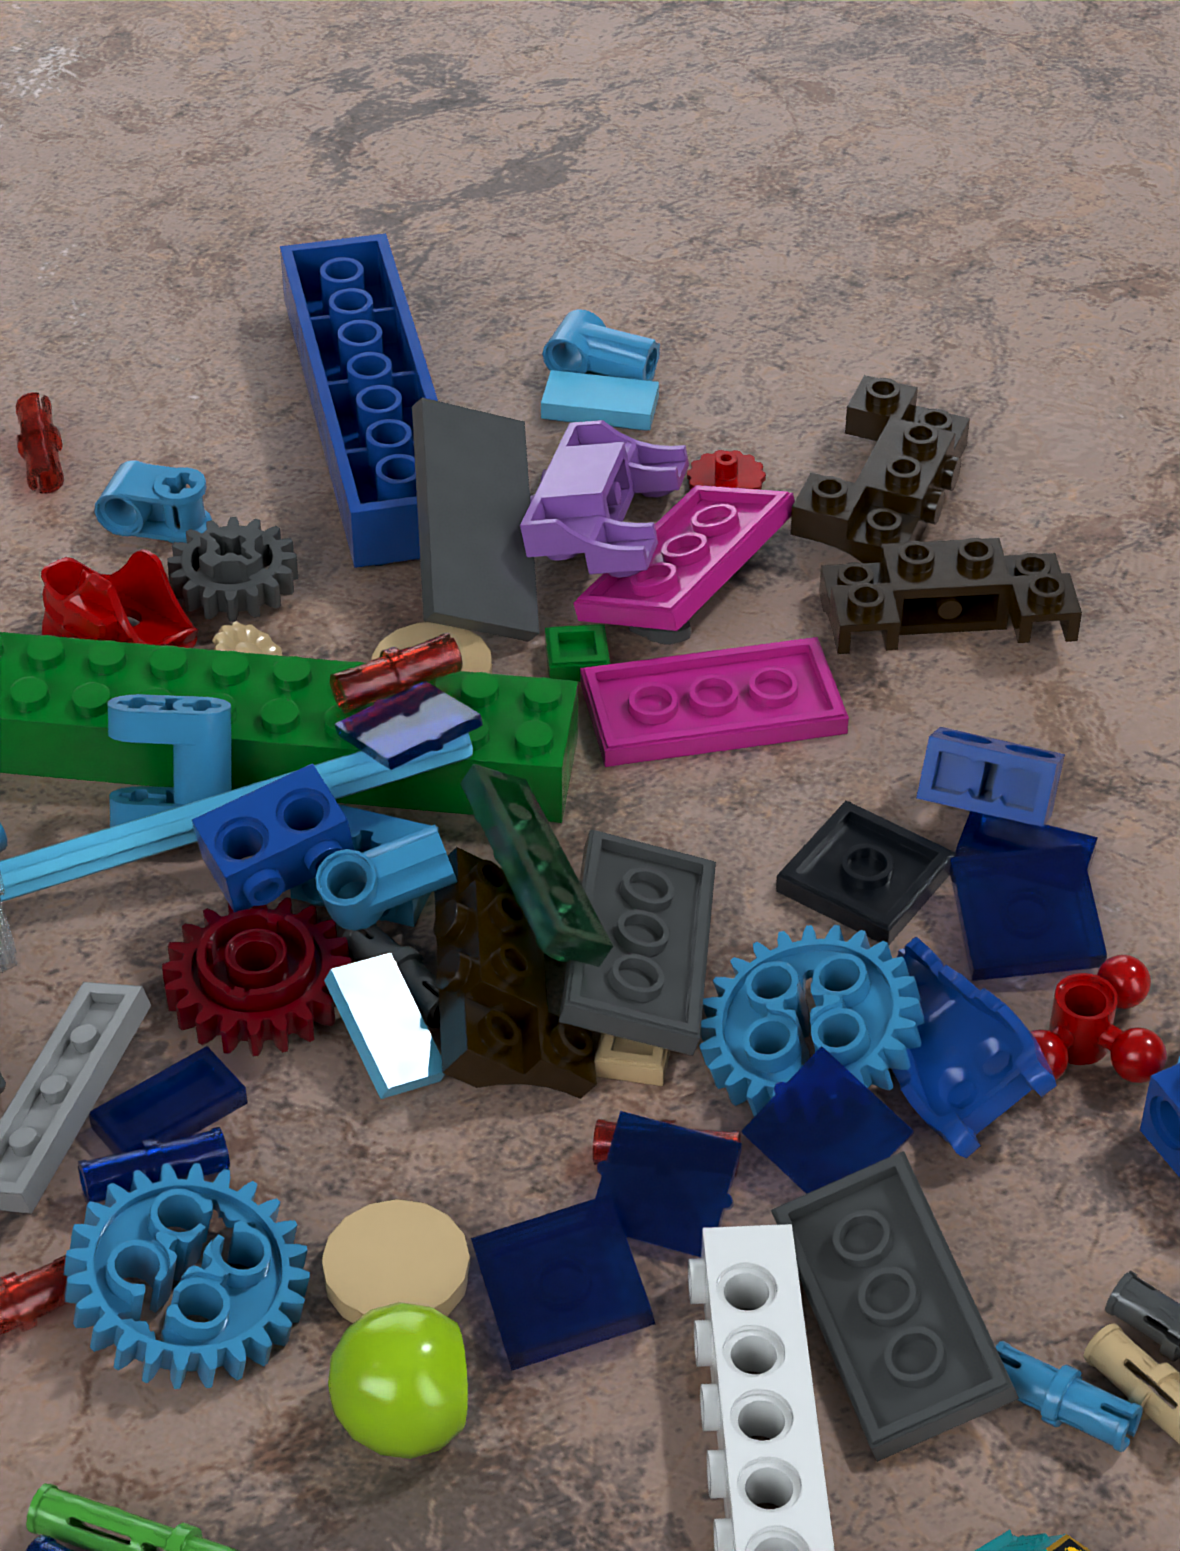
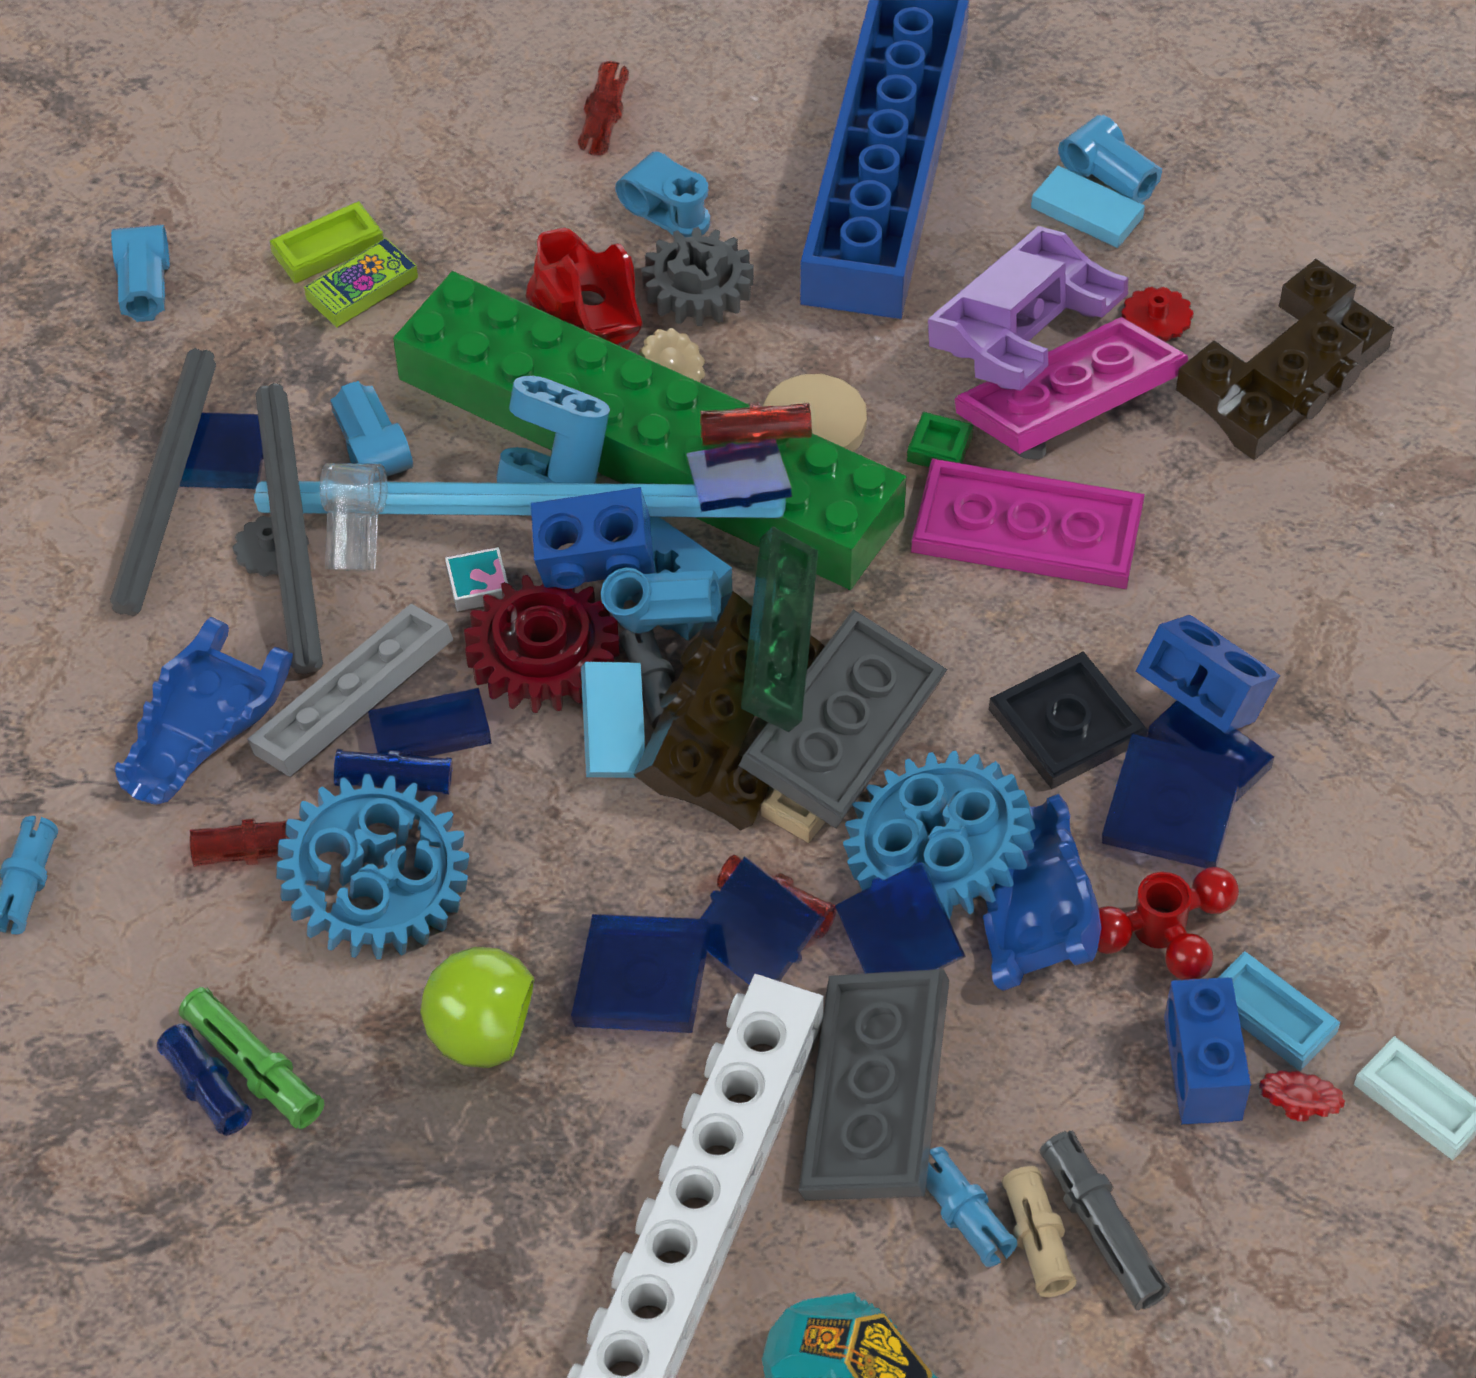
camera: 25 degrees right, 10 degrees up
tan tile [322,1199,470,1323] -> none
dark grey tile [412,397,540,641] -> none
dark brown bracket [819,538,1082,654] -> none
none -> tile [445,547,508,612]

